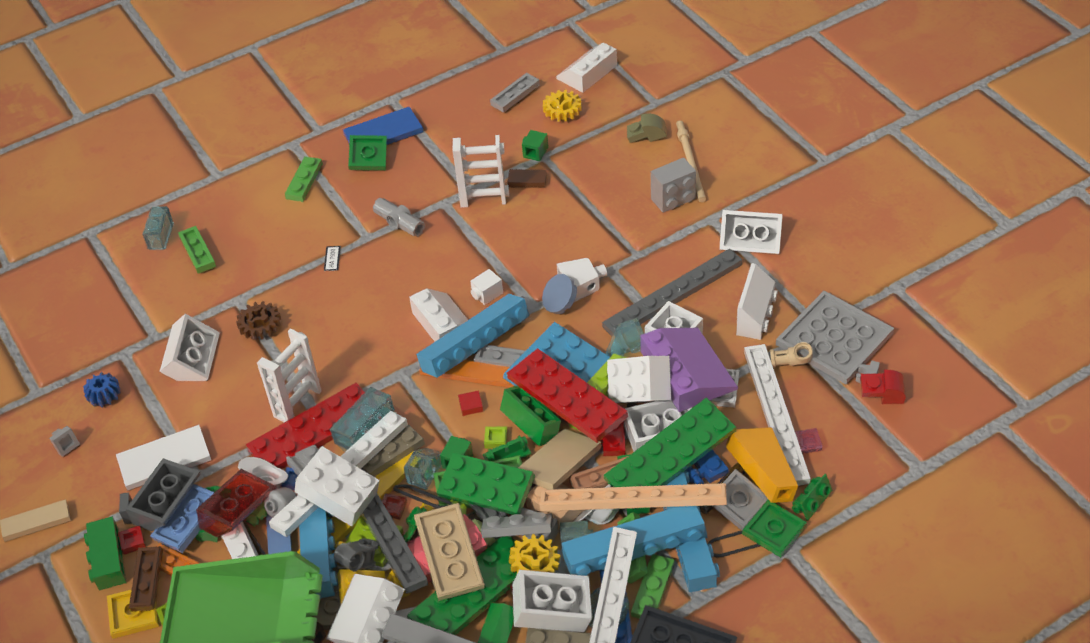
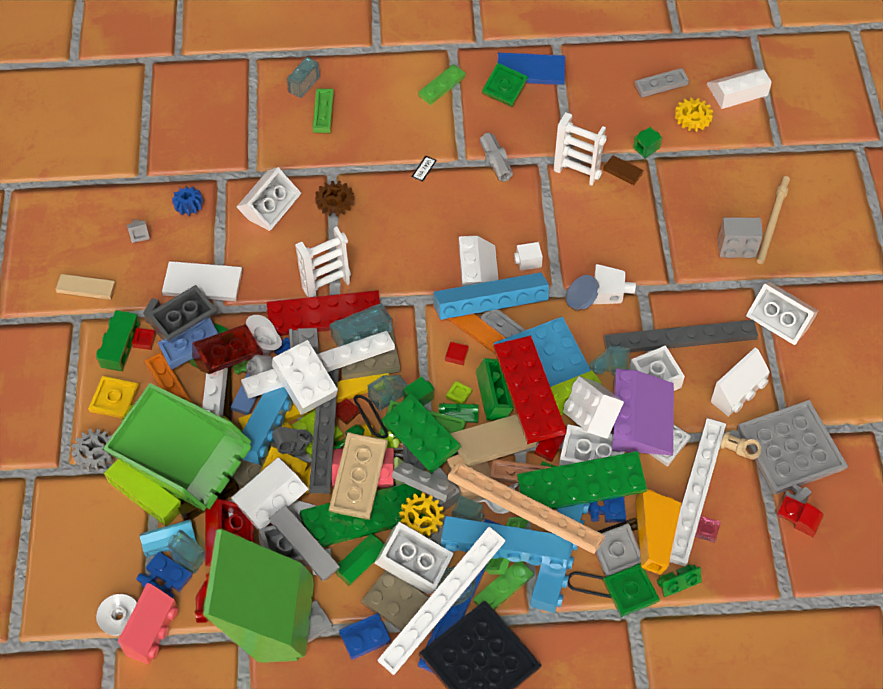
camera: 25 degrees right, 10 degrees up
reddish brown tile [129,546,163,612] -> none
olive brick [627,113,667,143] -> none

